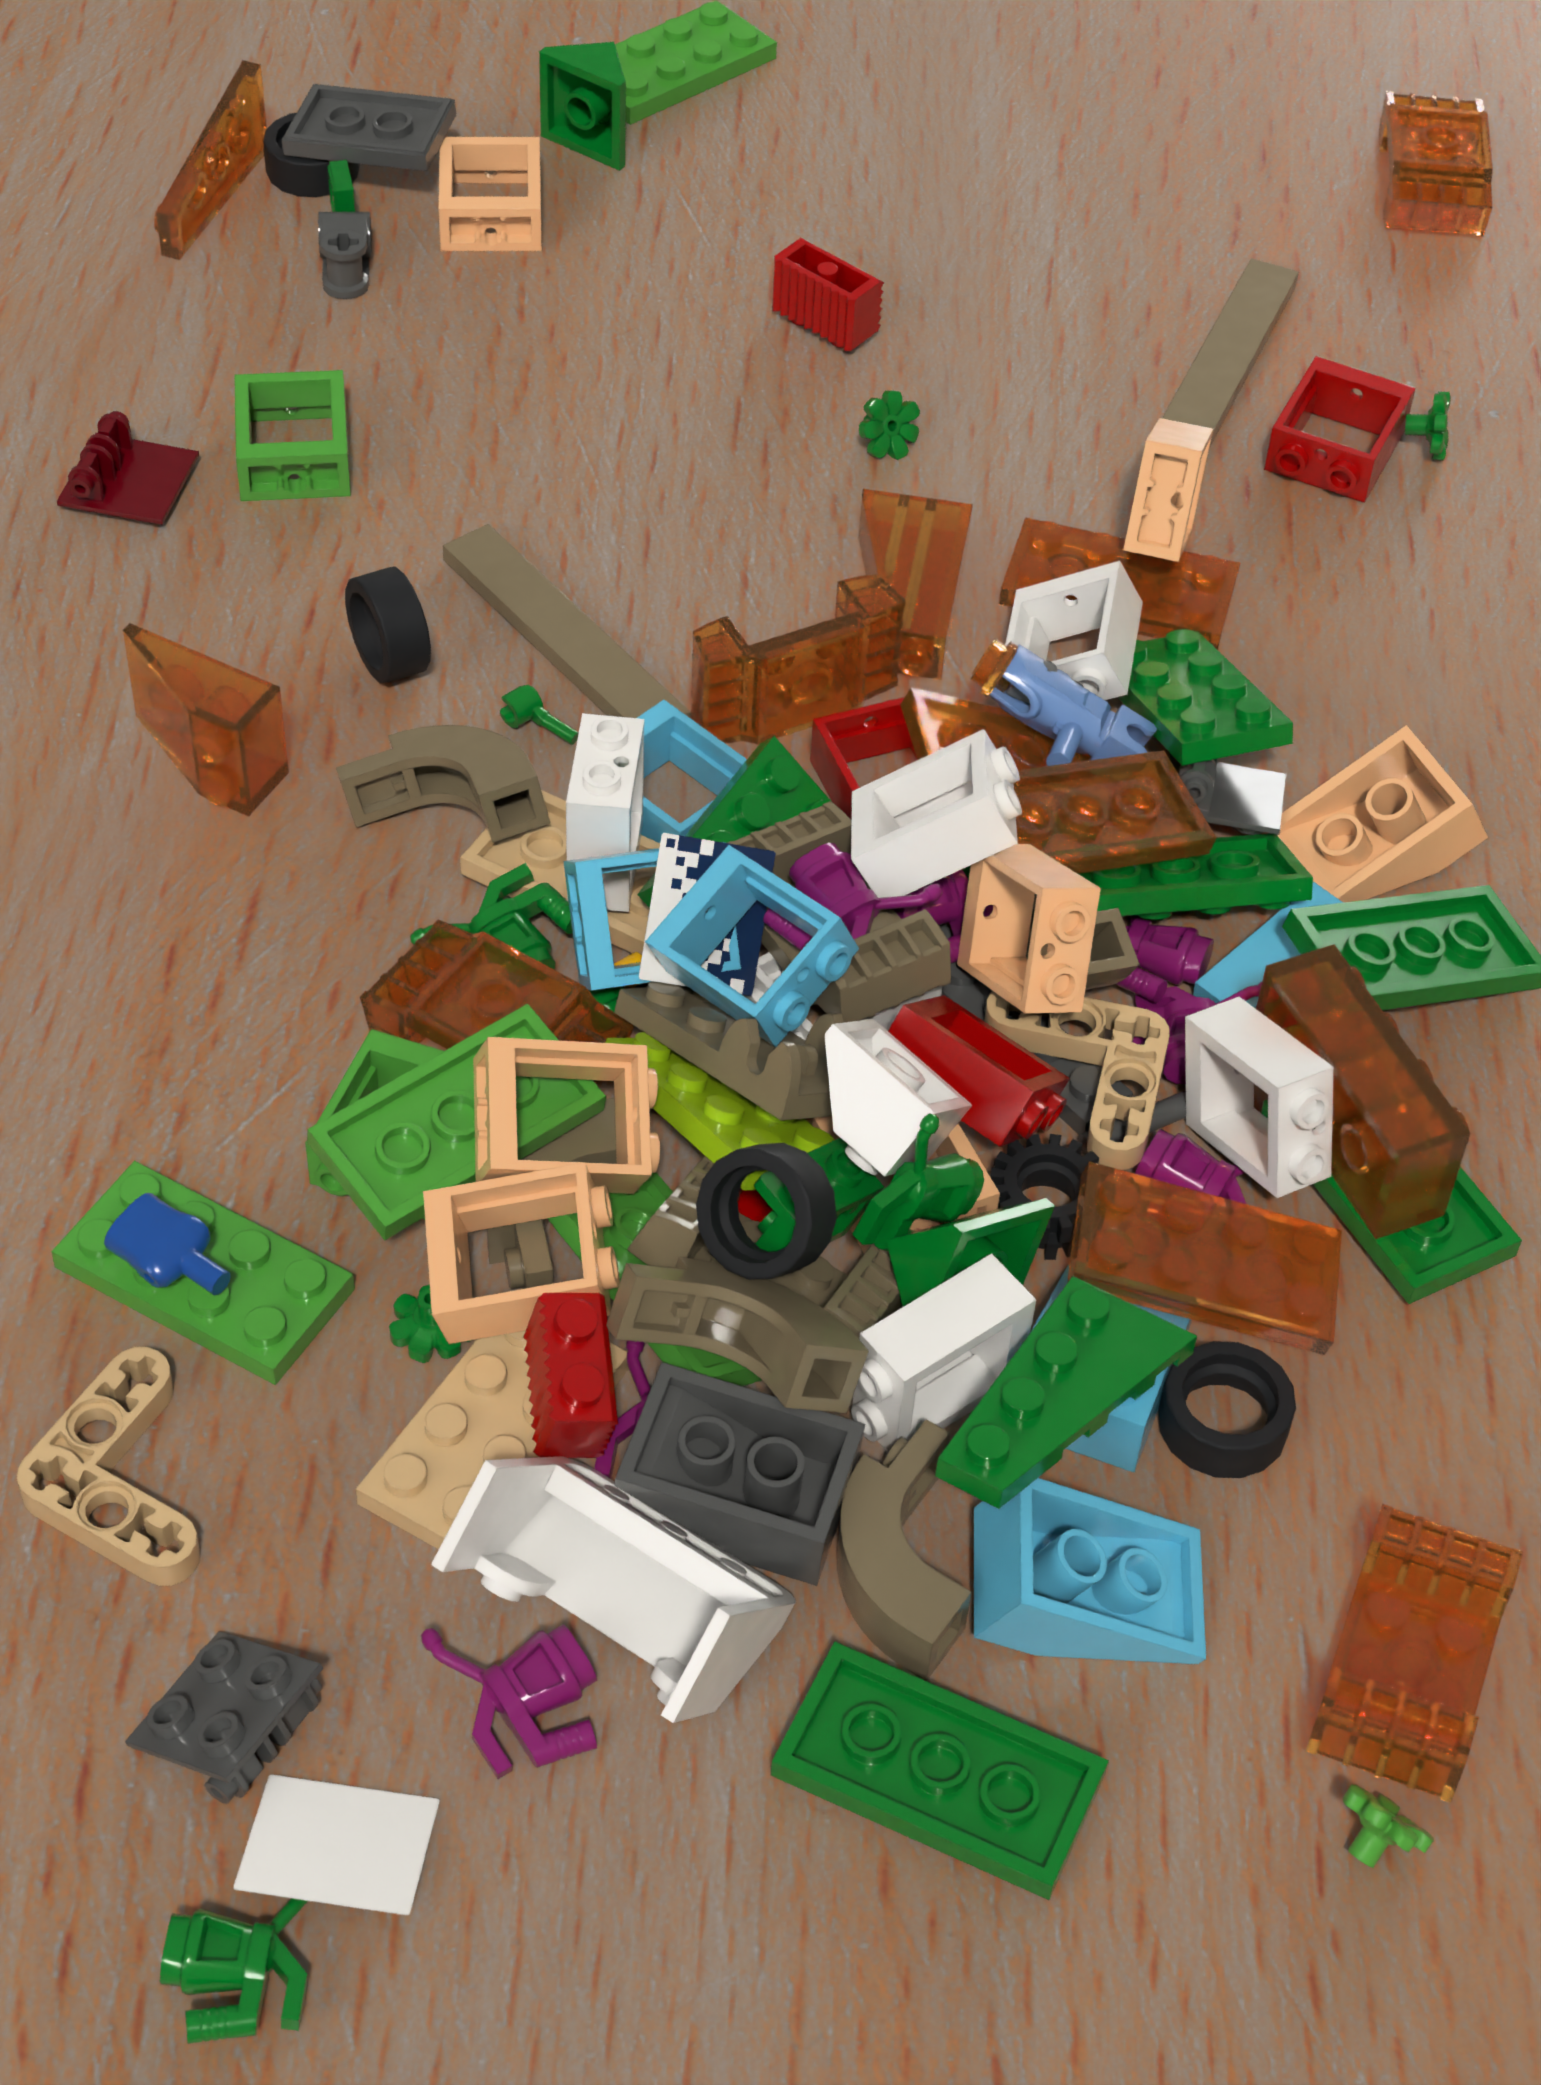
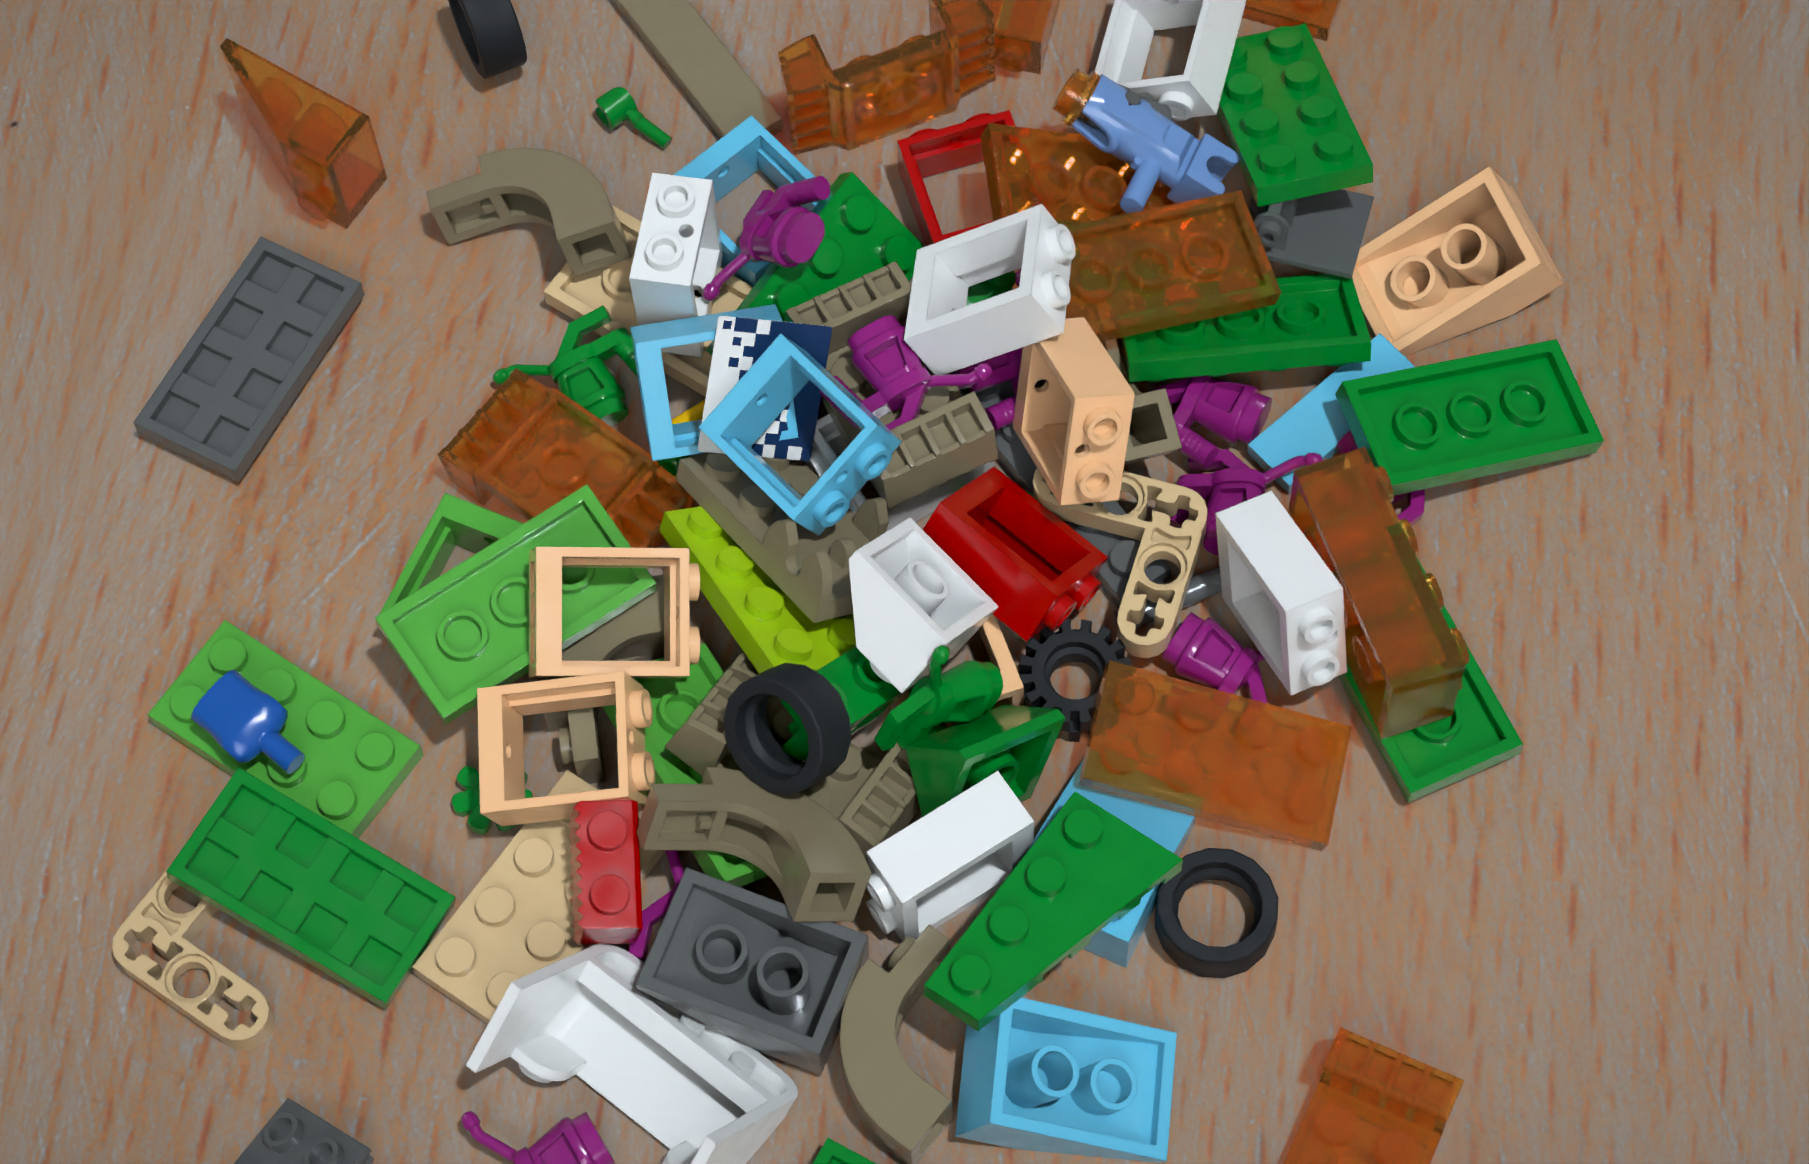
camera: 10 degrees right, 15 degrees up
none -> dark grey plate [133,237,365,482]
none -> green plate [166,767,456,1009]
none -> magenta piece [702,176,830,301]

